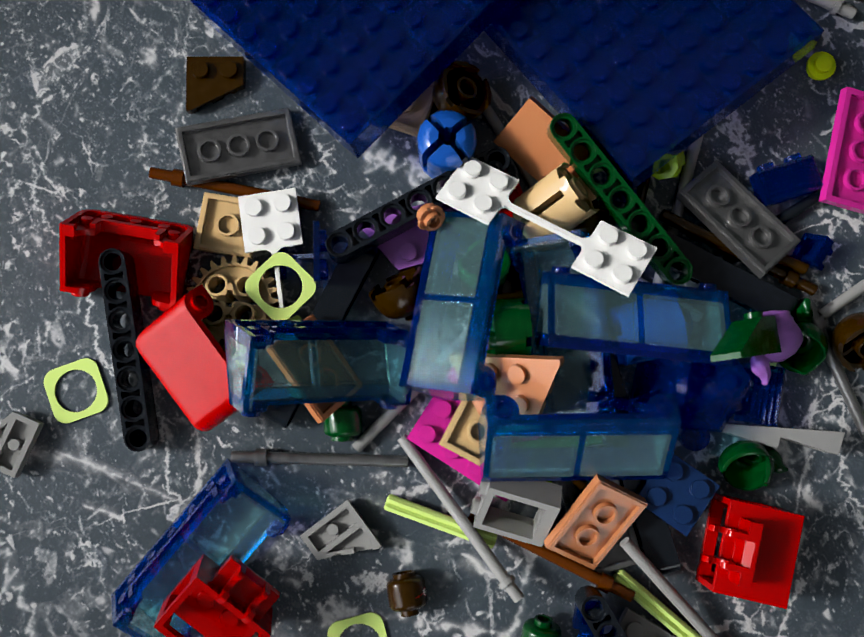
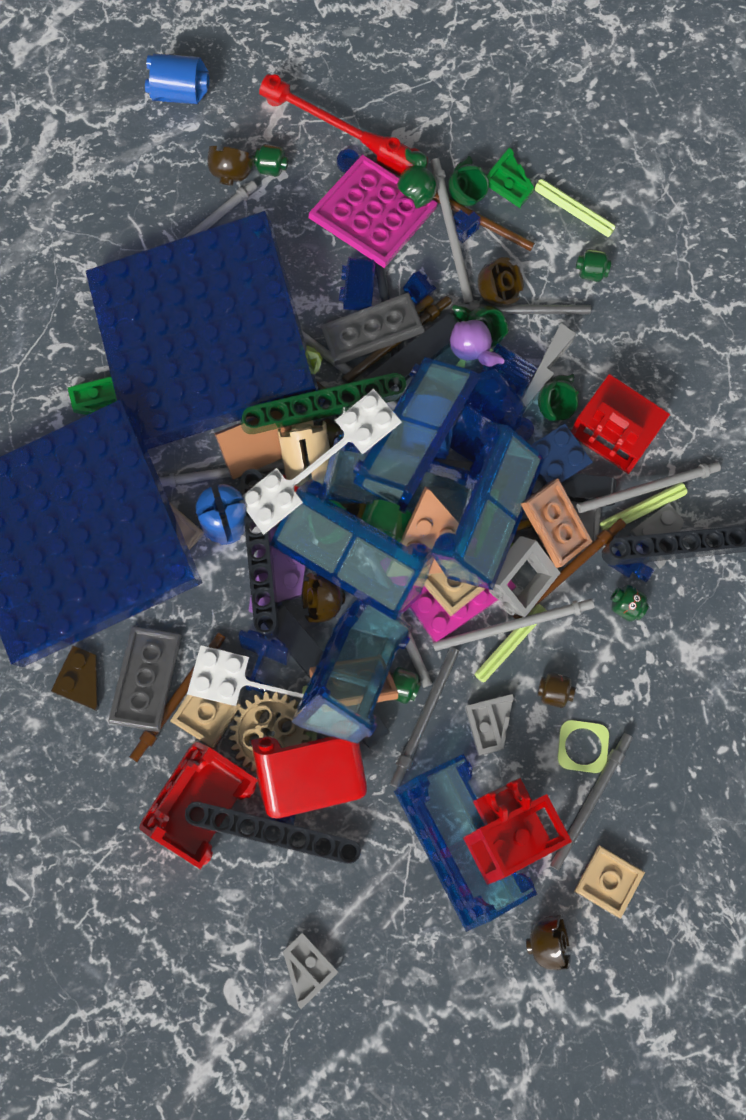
camera: 75 degrees left, 10 degrees down
yellowish green piece [44,358,109,424] -> none
yellowish green piece [245,252,316,322] -> none
nougat plate [416,203,446,231] -> none
dark brown cylinder [432,61,492,122] -> none
dark green slope [710,311,782,362] -> none
neon yellow plate [806,51,836,81] -> none

